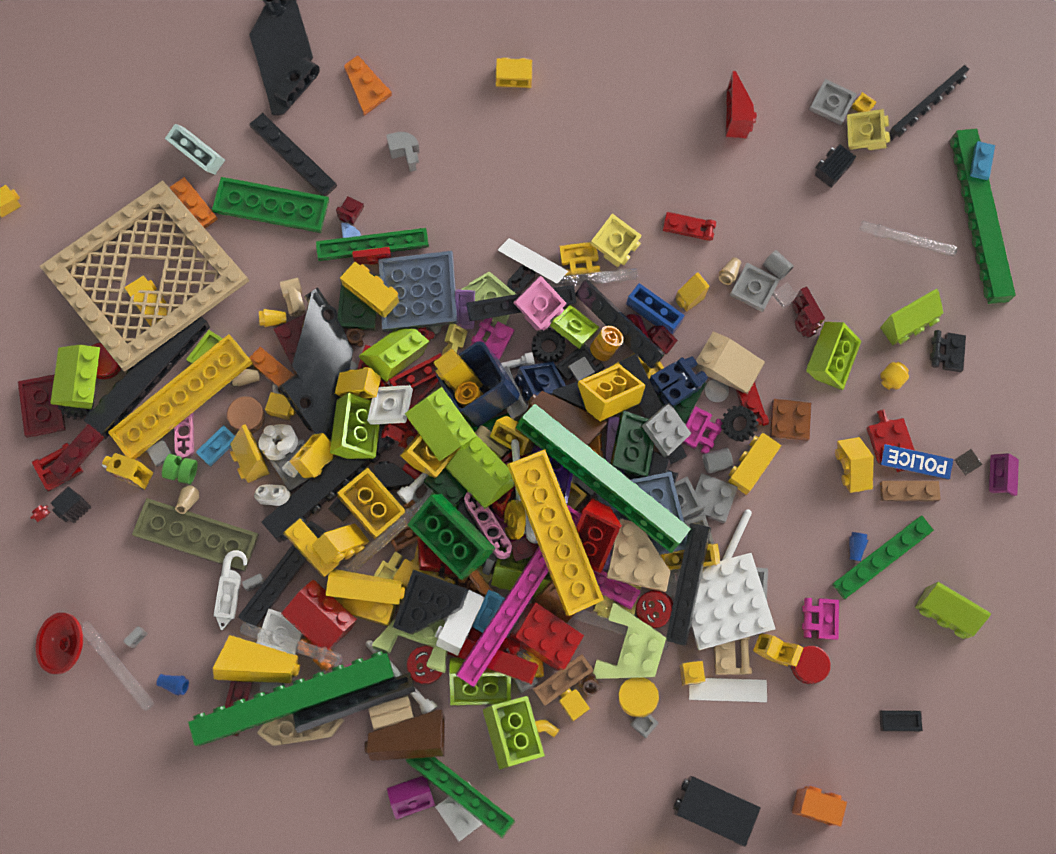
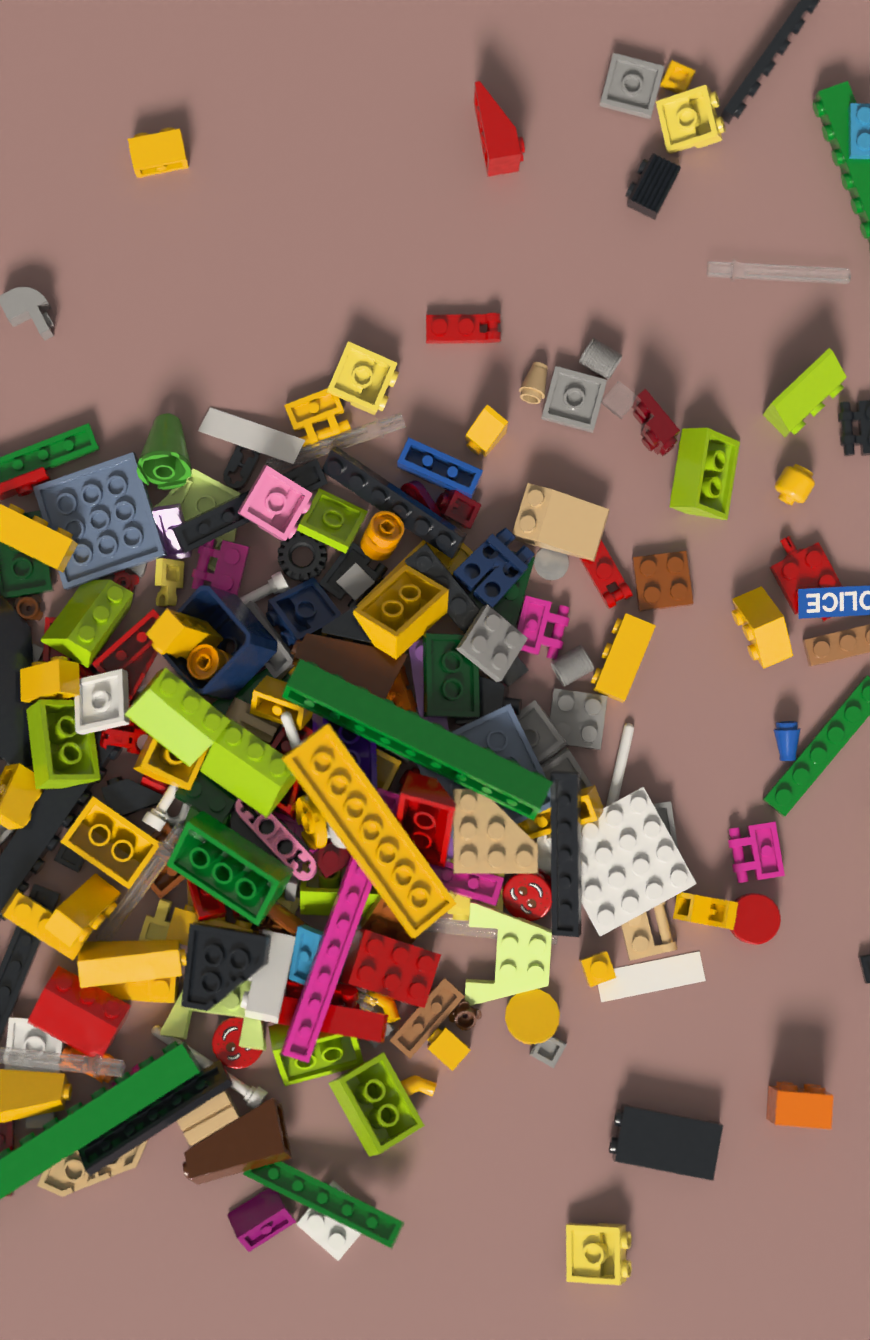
camera: 10 degrees left, 10 degrees up
black tyre [721,405,758,442] -> none
none -> bright green cone [137,413,192,490]

